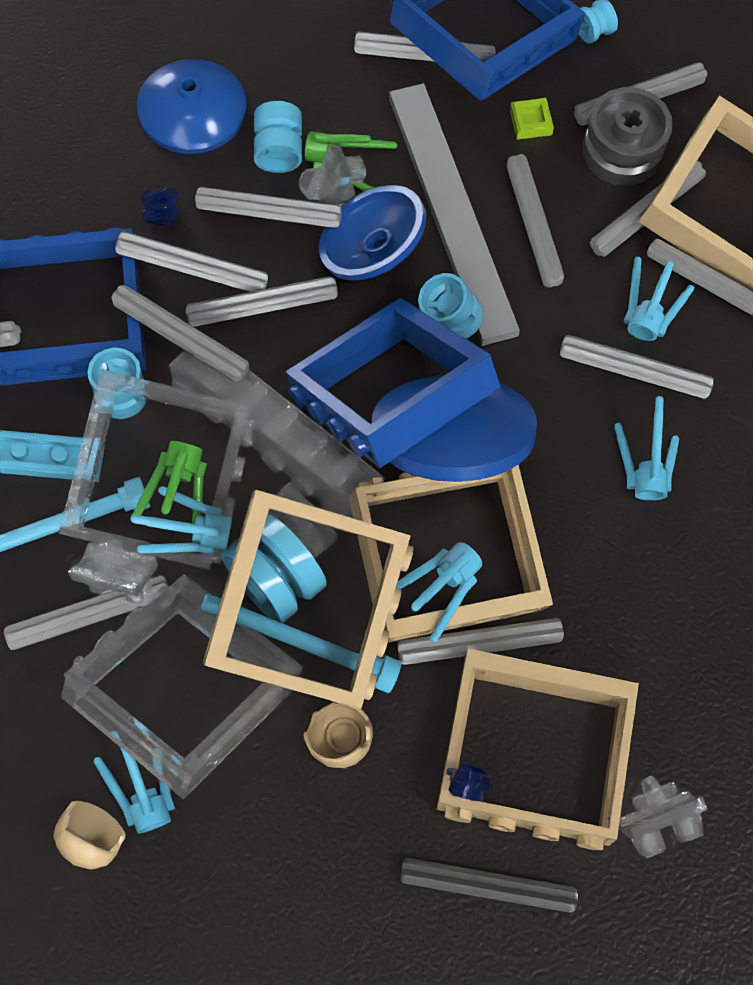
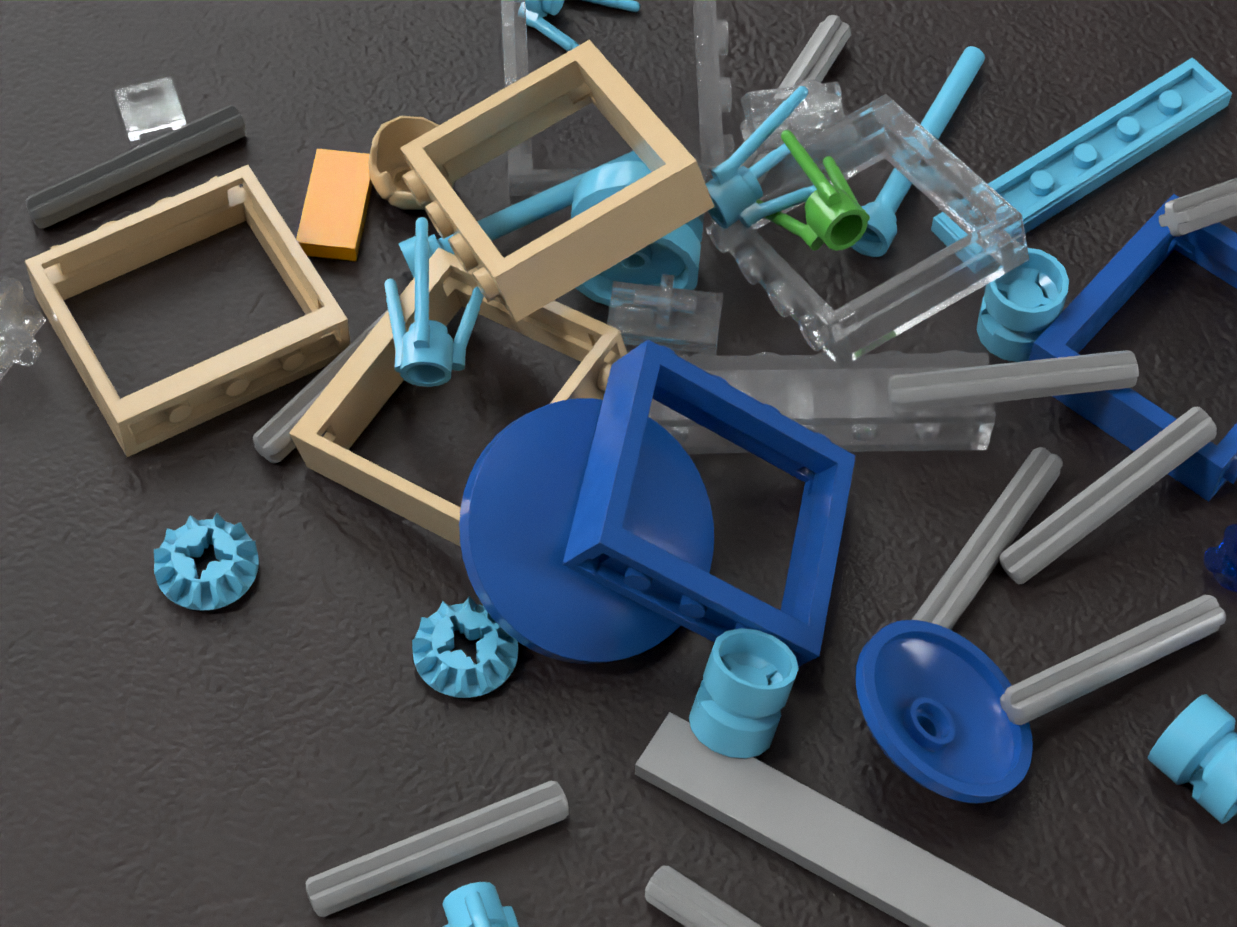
camera: 140 degrees right, 10 degrees down
clear hips [298,145,366,206] -> none
bright green plant [305,131,397,191] -> none
clear blue plate [446,764,494,801] -> none
medium azure plant [614,396,679,500] -> none
none -> clear tile [114,76,186,146]
none -> medium azure gear [154,513,259,610]
none -> light orange tile [296,148,373,261]
none -> medium azure gear [412,596,518,698]

